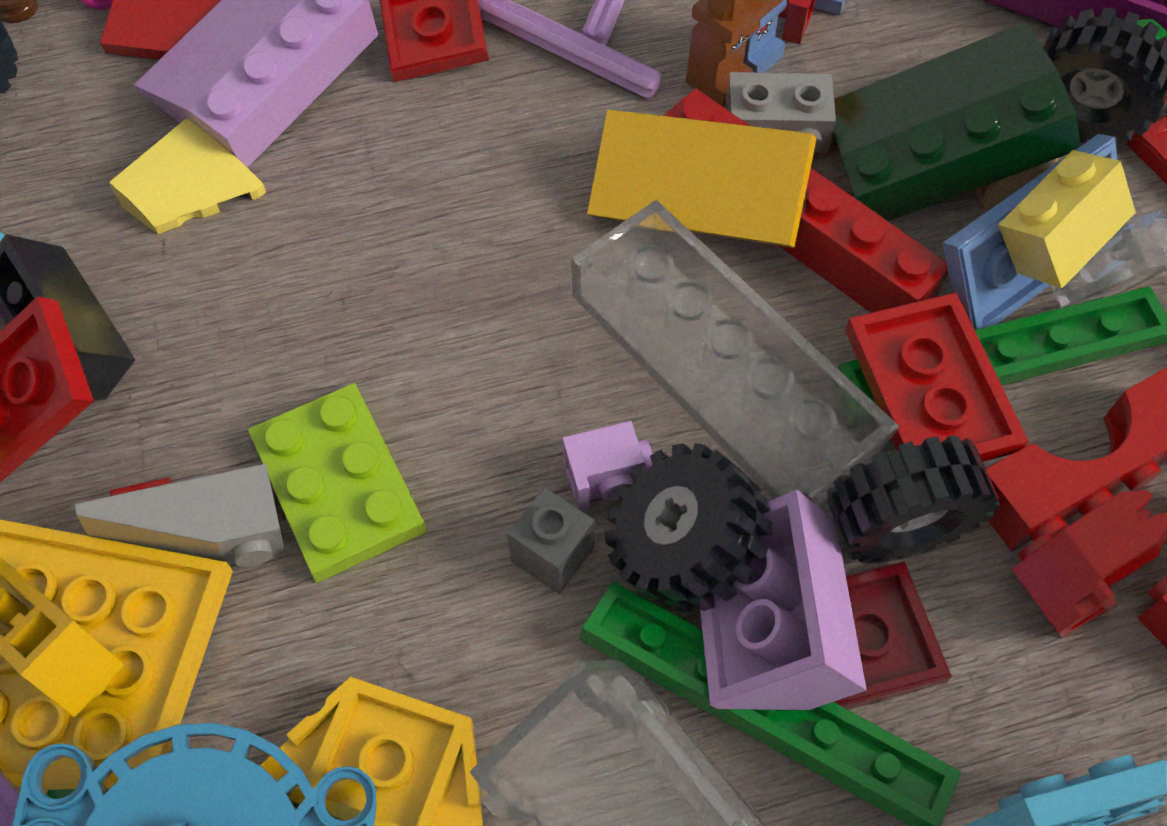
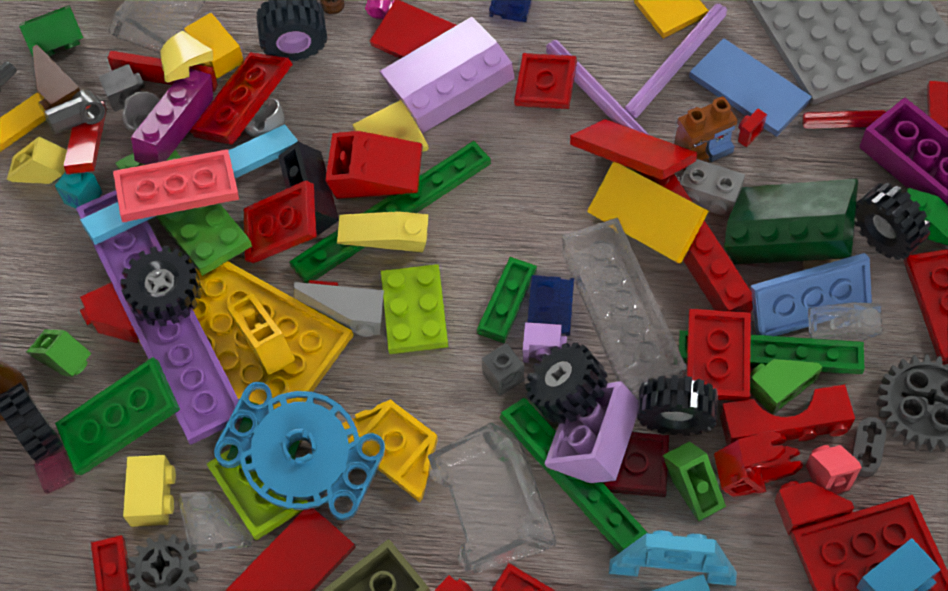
camera: 25 degrees right, 0 degrees up
light yellow brick [998,150,1136,289] -> none
none -> green tile [289,140,491,283]
none -> red slope [325,131,423,199]
none -> light yellow slope [337,212,428,252]
none -> green tile [477,257,537,344]
none -> clear blue plate [527,275,574,336]
none -> red tile [570,119,697,180]
none -> bright green slope [663,441,726,521]
none -> bright green slope [750,359,822,415]

